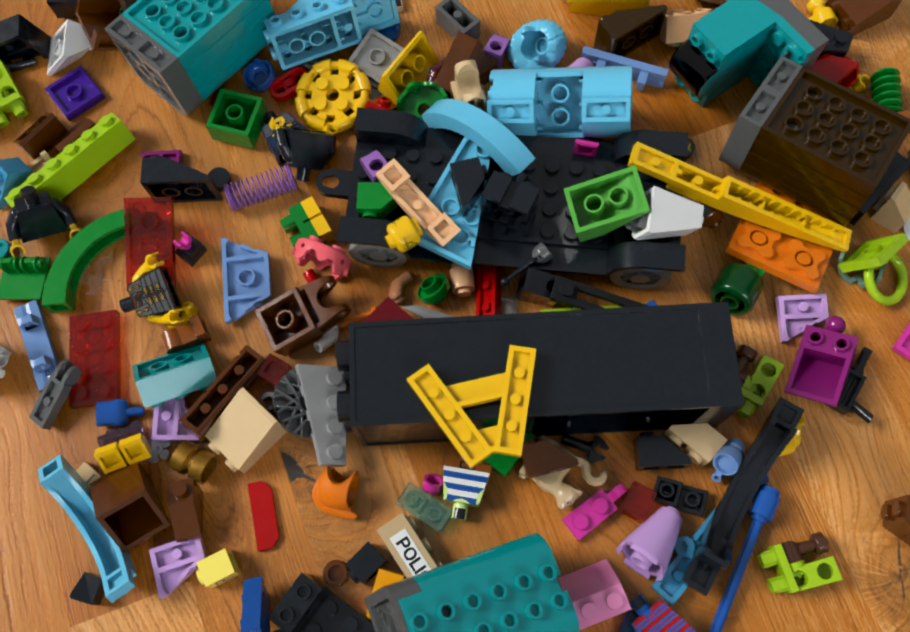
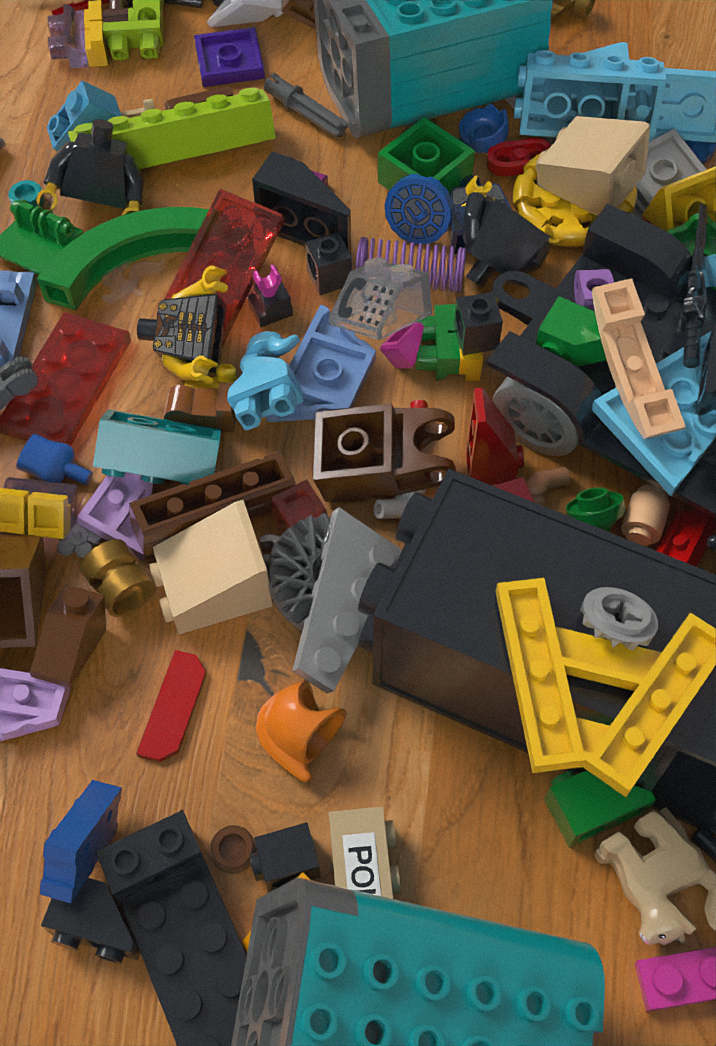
camera: 25 degrees right, 10 degrees down
reddish brown slope [14,112,68,160] -> none
light yellow brick [196,548,241,588] -> none
black tile [208,167,232,191] -> none
coral plate [291,235,352,281] -> none
yellow head [384,216,423,253] -> none
clear light blue slope [396,482,452,534] -> none
dark pink hinge [423,473,443,496] -> none
torso [443,458,492,521] -> none
reddish brown slope [521,438,579,479] -> none
none -> medium azure hips [227,331,303,430]
none -> dark grey axle [264,73,347,138]
none -> black brick [305,232,352,295]
none -> clear slope [328,258,432,340]
none -> dark pink slope [380,322,424,369]
none -> tile [384,174,454,245]
none -> black brick [454,292,503,356]
none -> red slope [465,387,524,485]
none -> tan slope [535,116,650,216]
none -> light grey gear [580,587,658,651]
none -> black sword [681,203,708,368]

